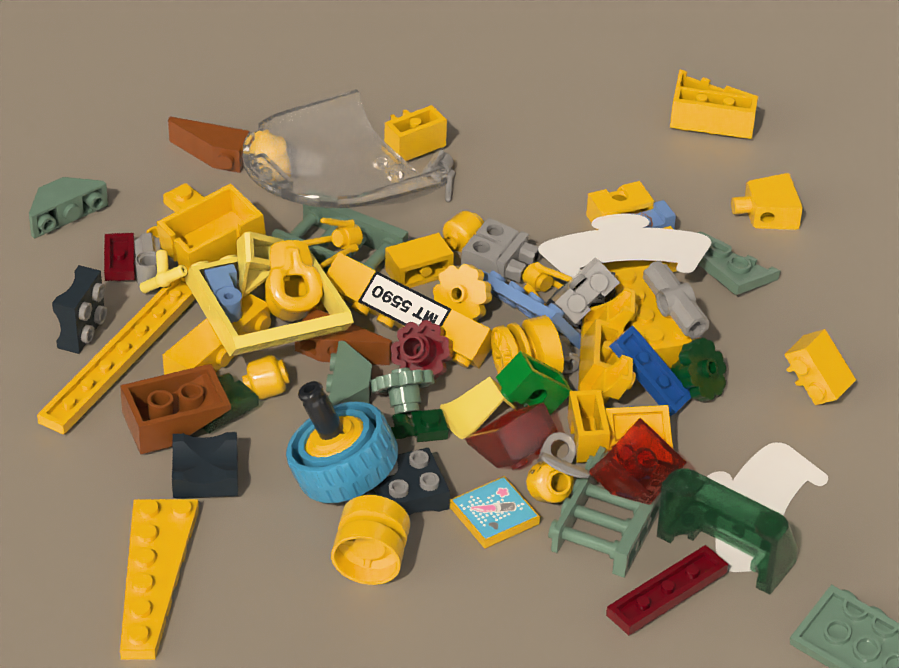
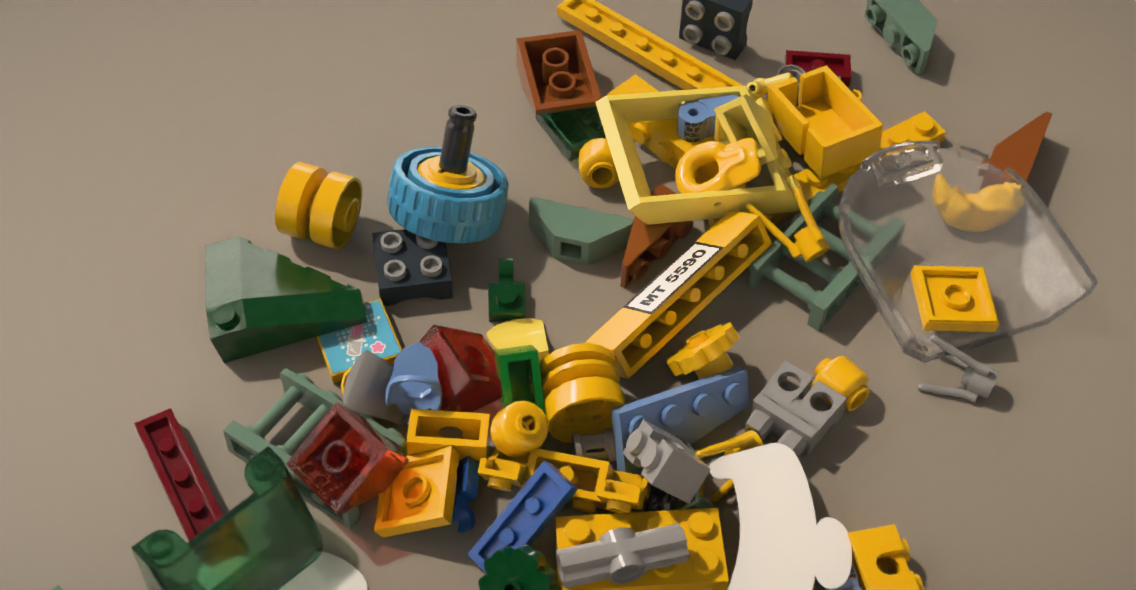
camera: 100 degrees right, 10 degrees up
yellow wing [120,499,199,660] -> none
black brick [172,432,238,498] -> none
sand green plant [370,368,435,414] -> none
yellow brick [384,105,447,164] -> none
yellow brick [385,232,454,288] -> none
dark red plant [391,320,453,381] -> none
none -> dark green slope [205,236,368,363]
none -> medium blue piece [385,342,443,415]
none -> yellow head [490,401,549,457]
none -> yellow tile [910,265,999,332]

